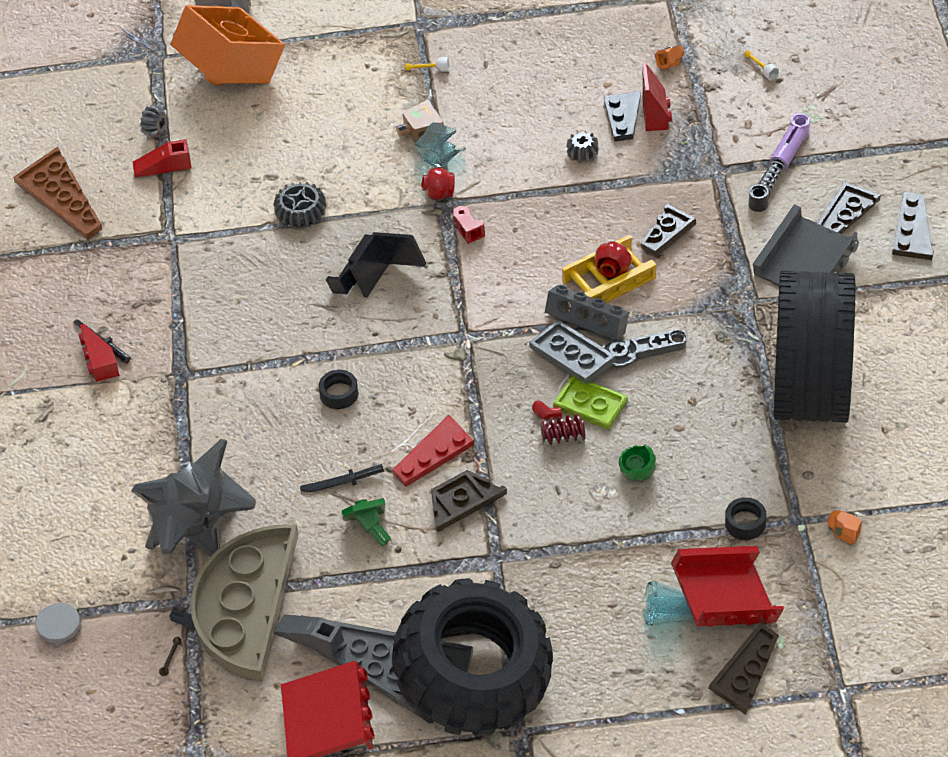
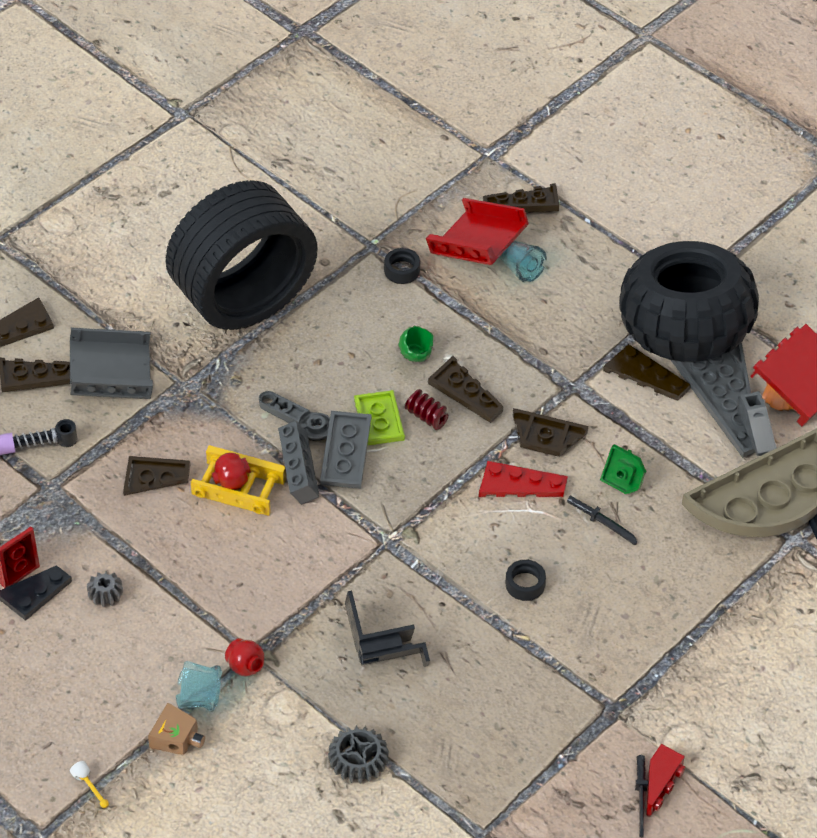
camera: 135 degrees left, 0 degrees up
dark grey piece [131,439,256,557] -> none
leg [453,206,485,244] -> none
red arm [532,400,562,420] -> none
orange rock [827,510,863,544] -> none
none -> dark brown wing [428,356,503,423]

